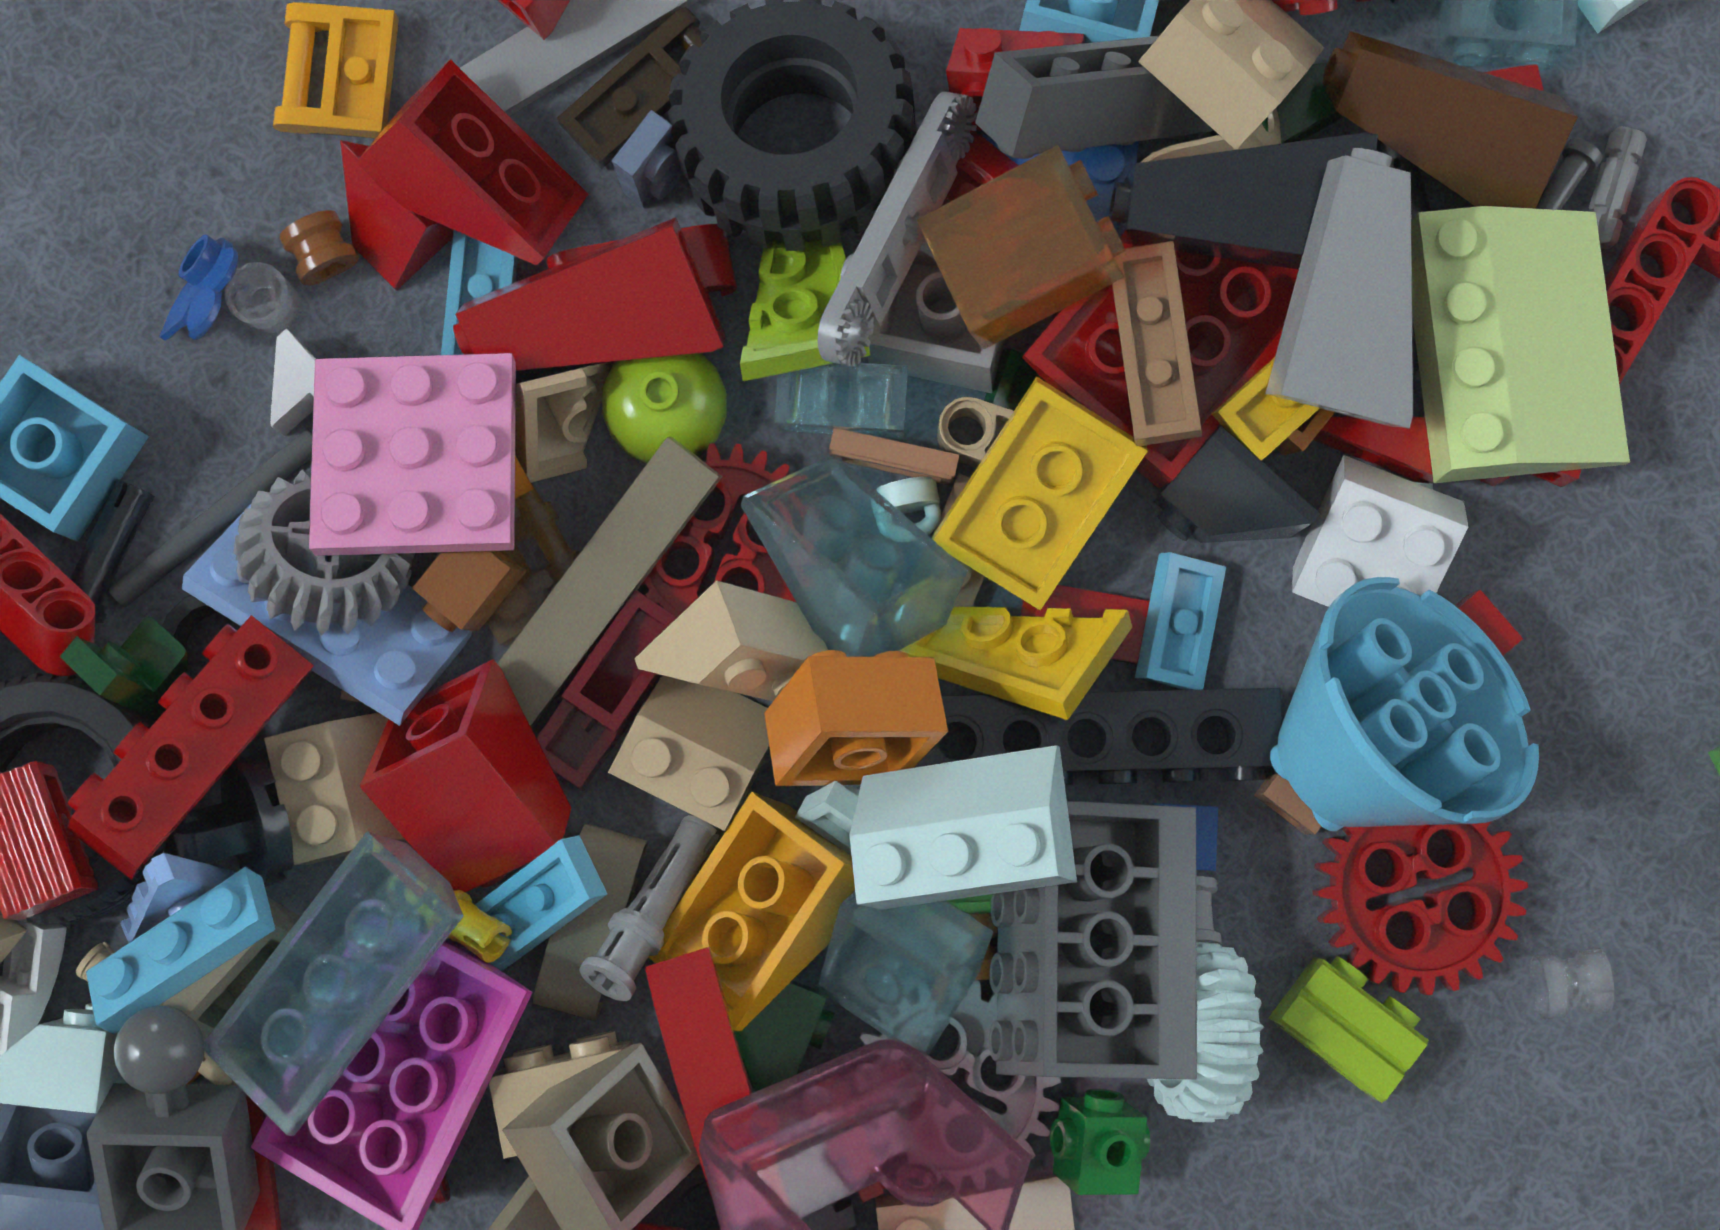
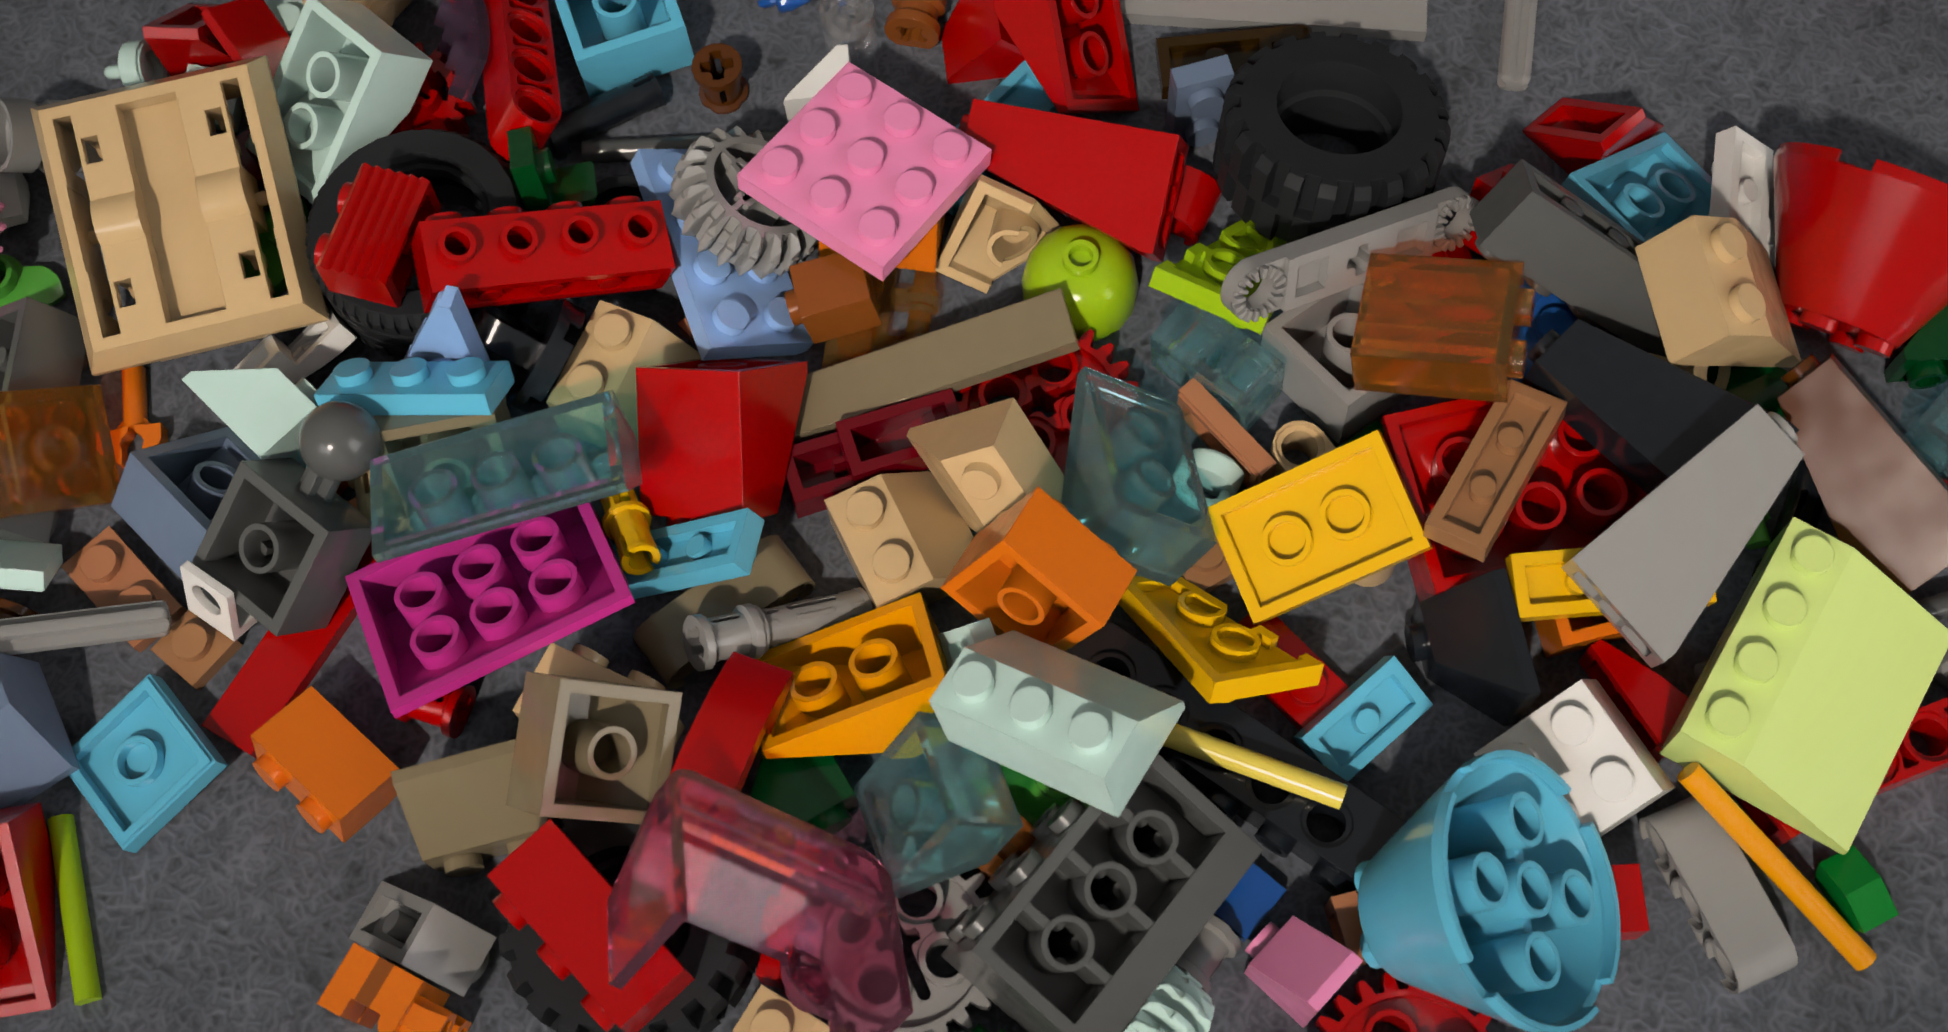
camera: 45 degrees right, 15 degrees down
none -> reddish brown bush [691,43,749,114]
none -> light yellow bar [1163,723,1348,810]
none -> bright pink slope [1244,915,1363,1029]
none -> light grey beam [1638,796,1798,994]
none -> light orange bar [1677,762,1877,971]
none -> green piece [1814,845,1899,933]

